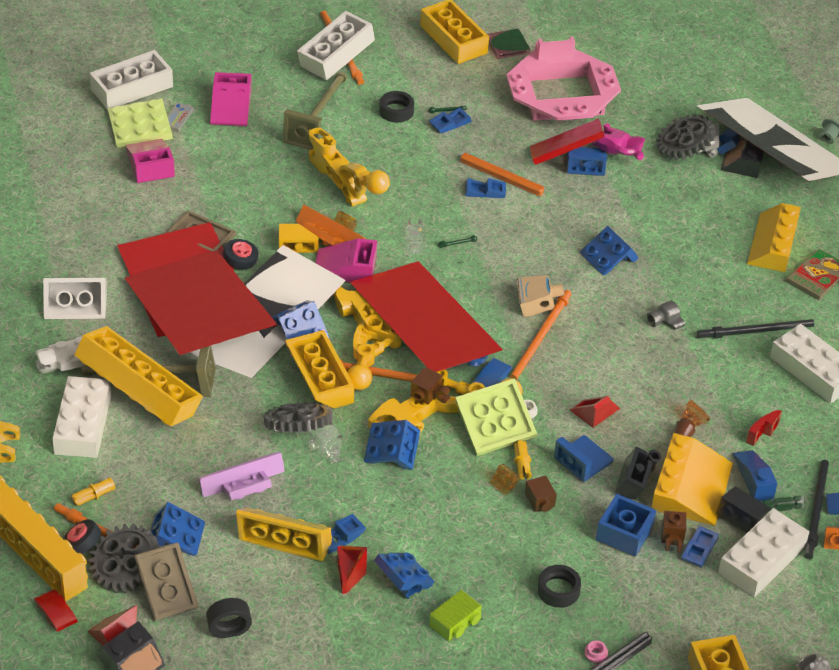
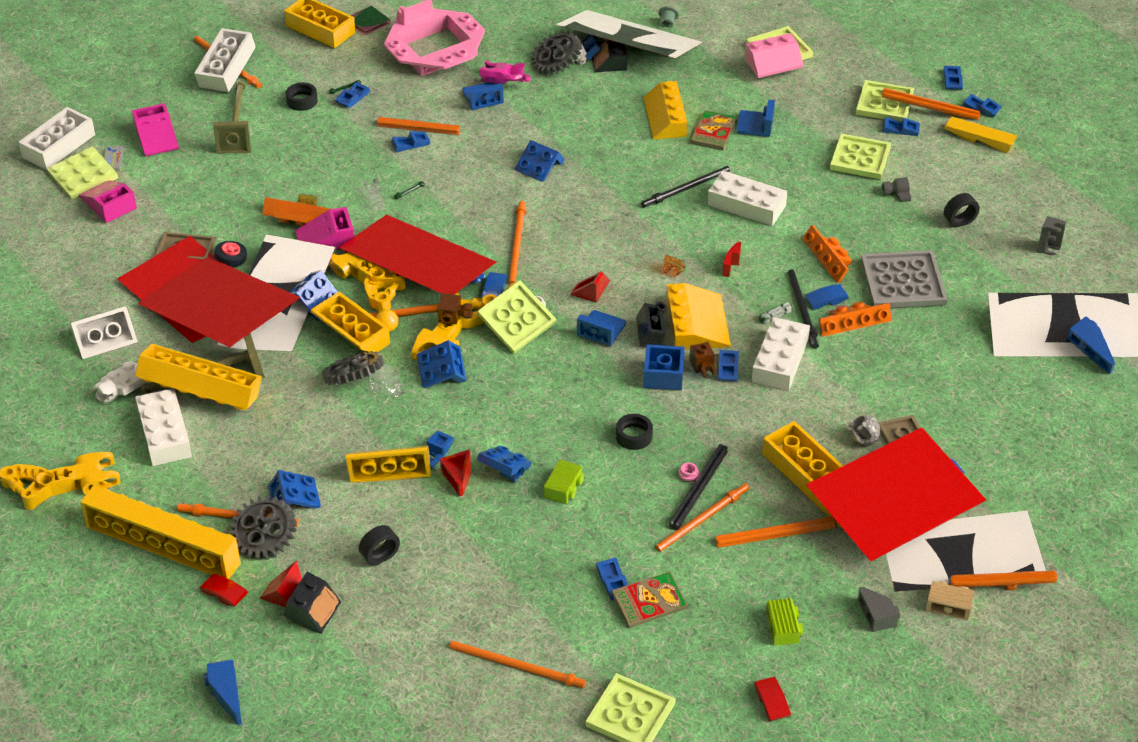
camera: 20 degrees left, 0 degrees up
black wheel [63,519,101,554] -> none
yellow axle [72,477,115,506] -> none
dark tan tile [134,542,199,621] -> none
lavender bracket [199,452,284,500] -> none
yellow slope [279,224,318,253] -> none
yellow piece [309,127,390,207] -> none
clear orange tile [490,464,520,495] -> none
yellow axle [514,440,532,479] -> none
tan torso [517,275,565,317] -> none
reddish brown brick [525,475,557,512] -> none
red tile [530,118,605,165] -> none
dark grey piece [647,300,685,330] -> none
reddish brown cone [674,418,696,437] -> none
black brick [716,486,771,533] -> none
blue slope [733,450,777,501] -> none

